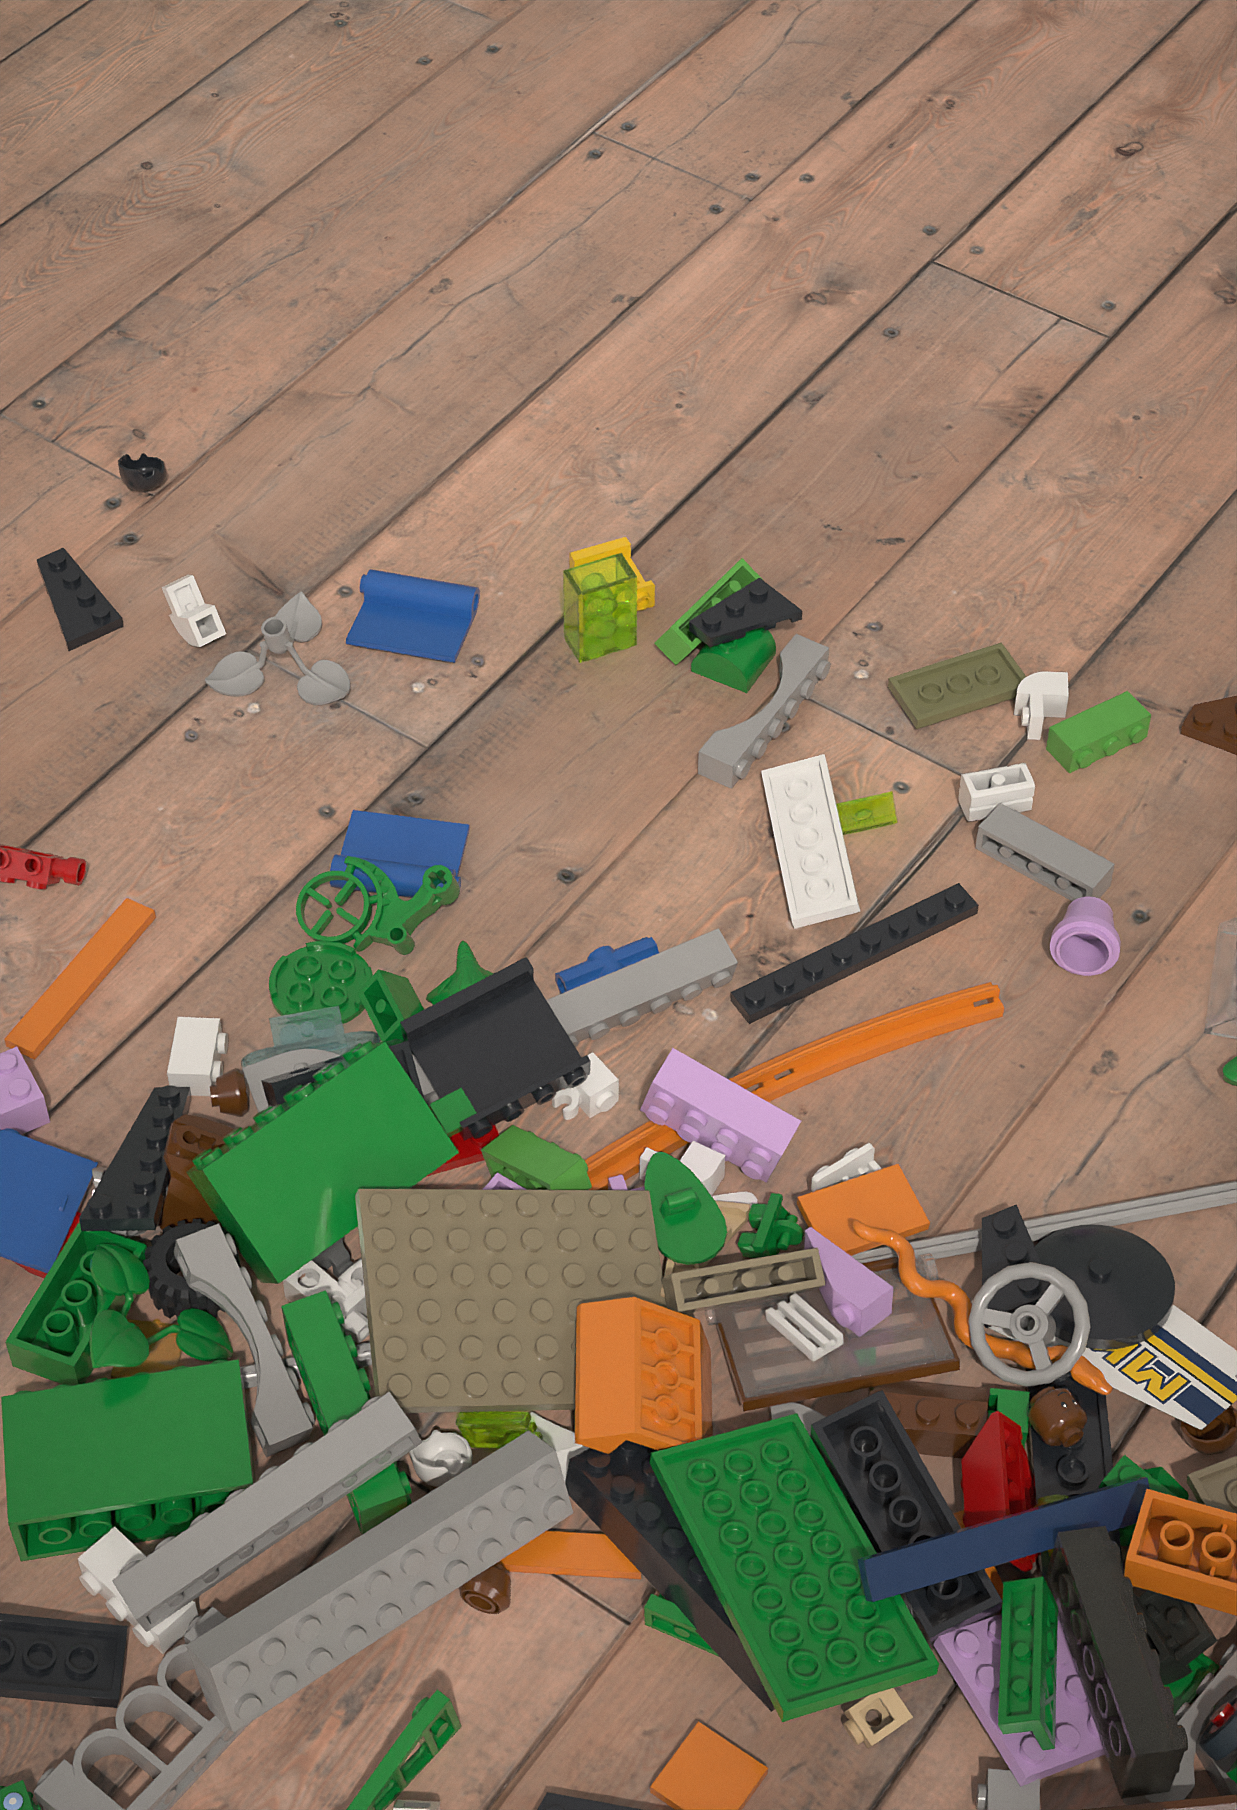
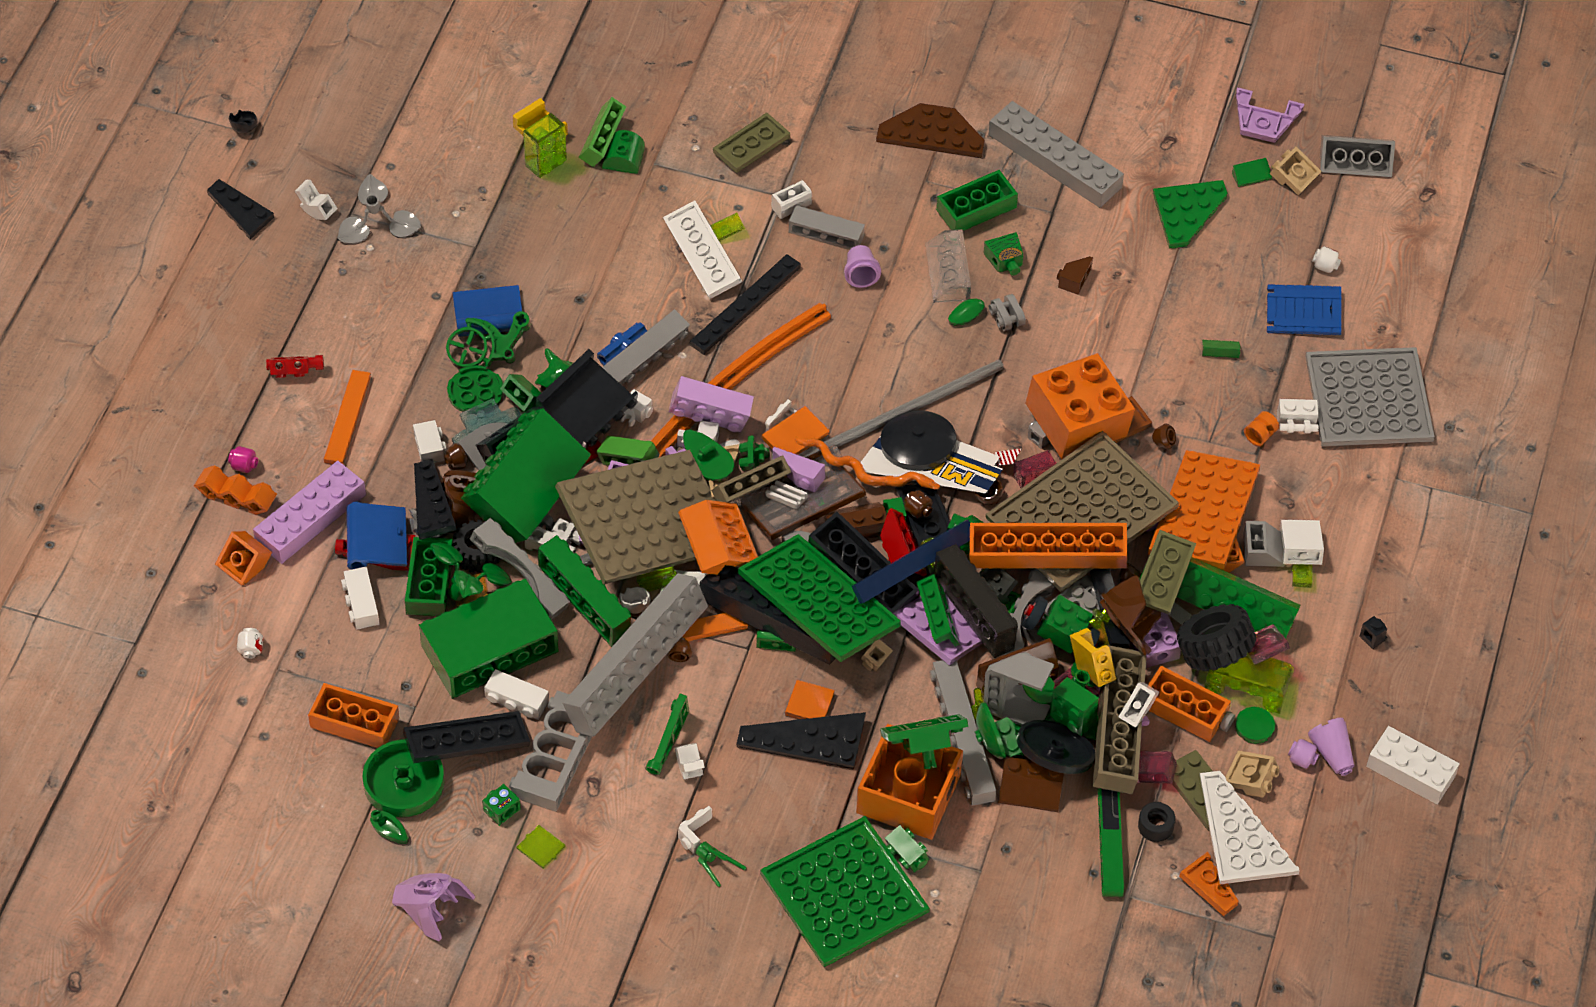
camera: 20 degrees left, 5 degrees up
light grey brick [112,1392,422,1632] -> none
blue door [346,569,480,663] -> none
green tile [430,1087,476,1137] -> none
black wing [689,578,803,647] -> none
light grey arch [698,634,831,789] -> none
light grey piece [968,1262,1091,1387] -> none
black wing [982,1204,1050,1328] -> none
white brick [1014,672,1069,740] -> none
bright green brick [1046,691,1151,773] -> none

